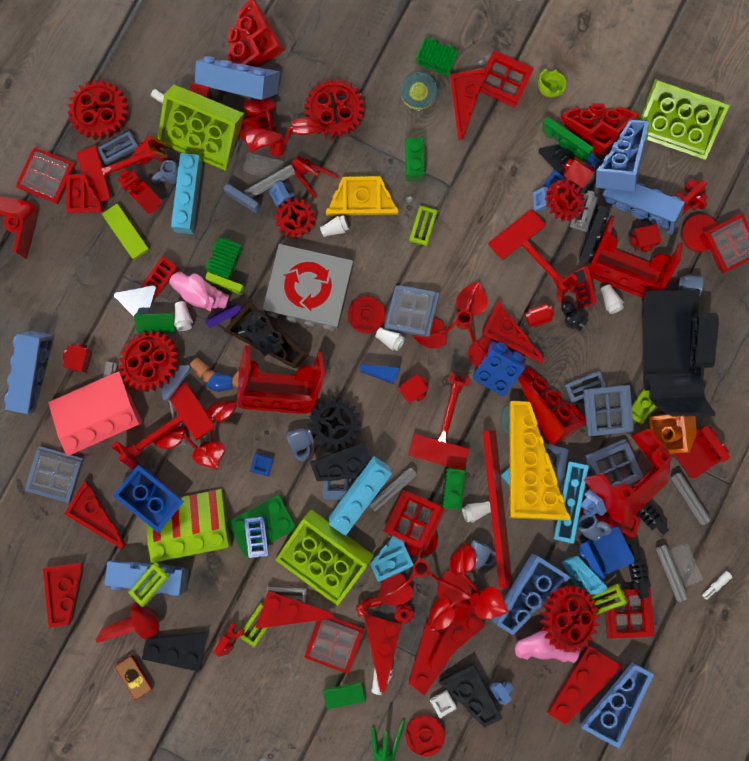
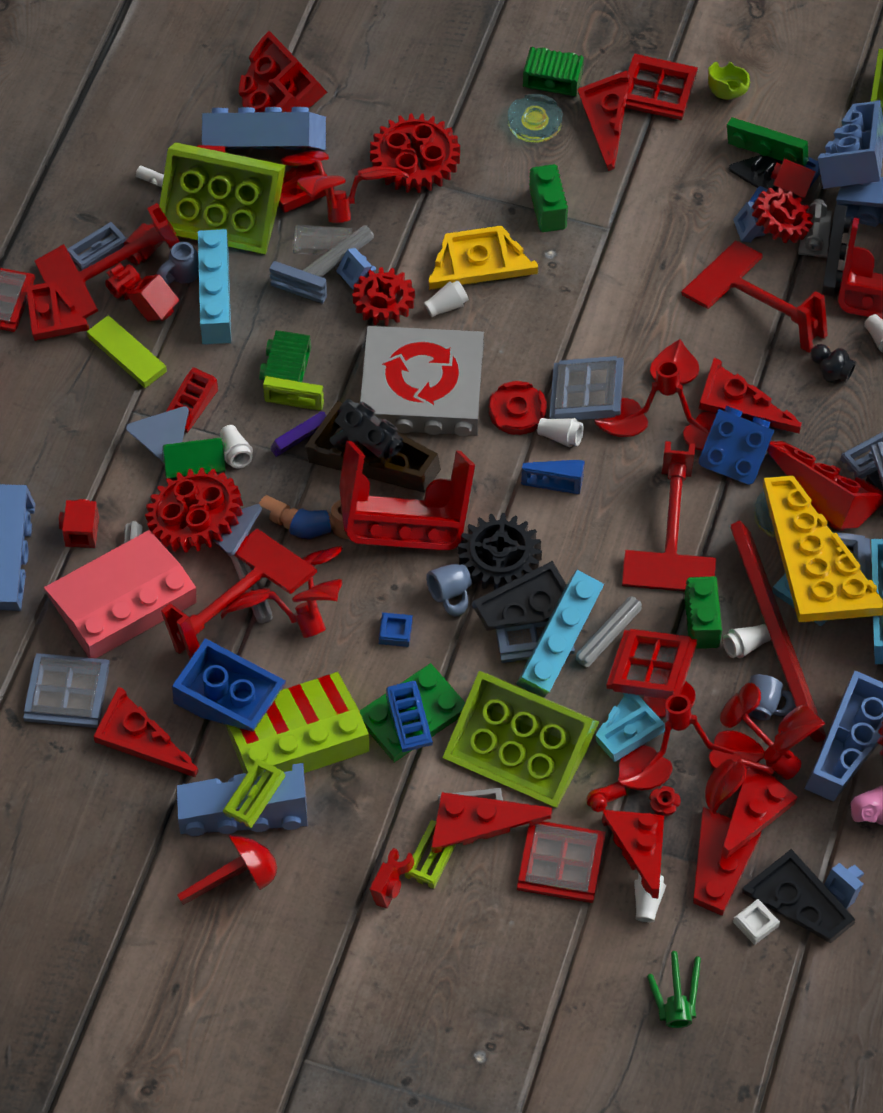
camera: 10 degrees left, 25 degrees down
red wing [43,562,84,628] -> none
red gear [67,79,129,140] -> none
tile [115,655,153,700] -> none
black wing [141,631,209,672] -> none
bright pink animal [169,272,229,311] -> none
red plant [291,156,339,198] -> none
green slope [323,681,366,710] -> none
red brick [398,374,429,405] -> none
red tile [405,714,445,757] -> none
lime tile [409,205,438,247] -> none
red brick [525,303,555,328] -> none
red brick [561,104,639,159] -> none
slope [571,266,597,308] -> none

